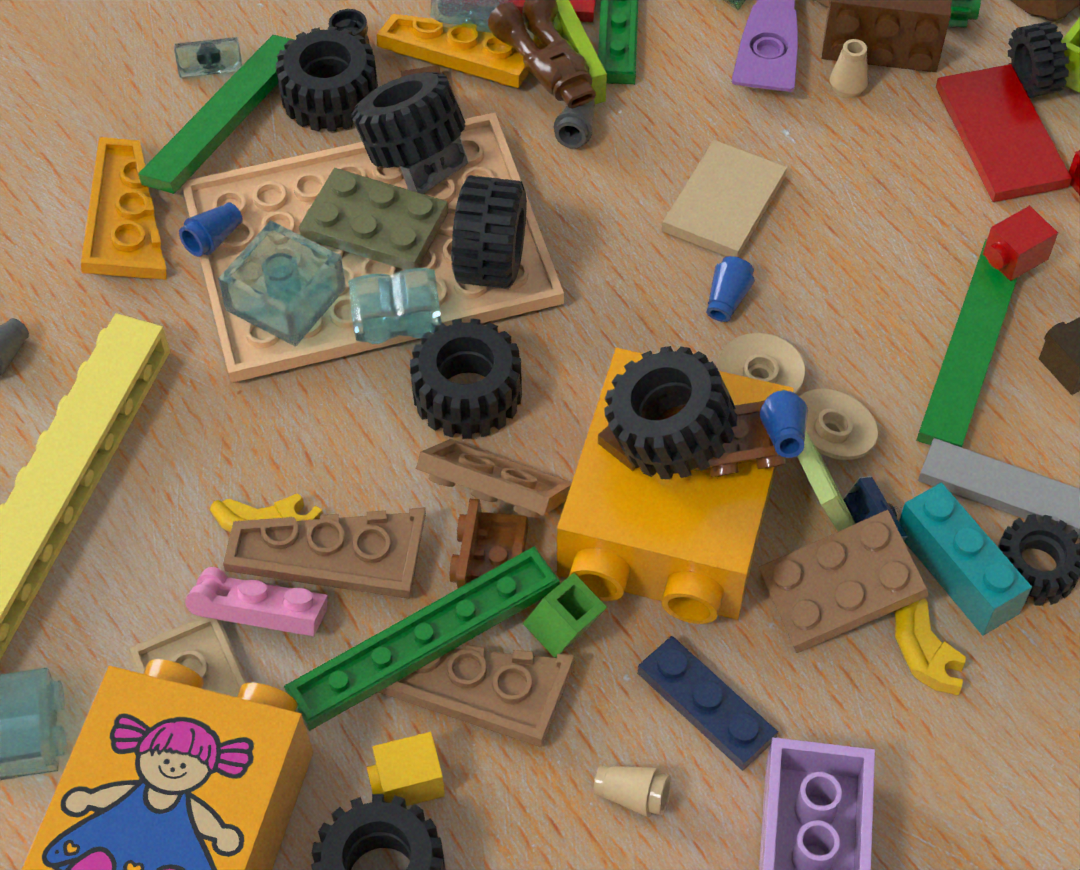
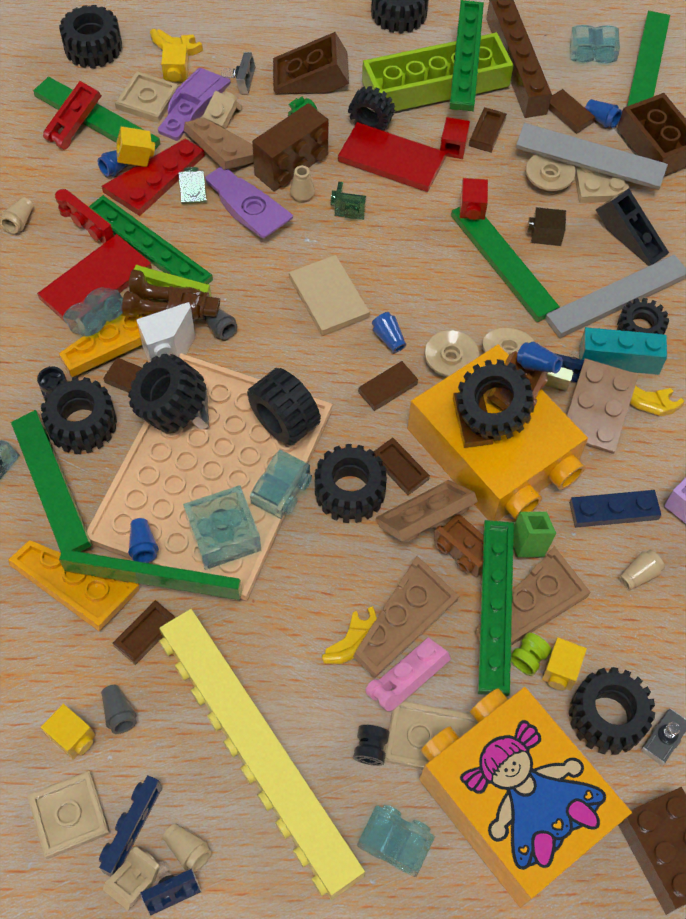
camera: 55 degrees left, 5 degrees up
olive plate [299,168,448,273] -> none
none -> green tile [59,549,242,600]
none -> reddish brown tile [113,600,176,665]
none -> white slope [136,302,195,362]
none -> clear green bracket [330,181,366,220]
none -> black wheel [353,725,390,766]
none -> reddish brown tile [358,361,418,411]
none -> reddish brown tile [374,437,430,496]
none -> lime wheel [511,632,552,676]

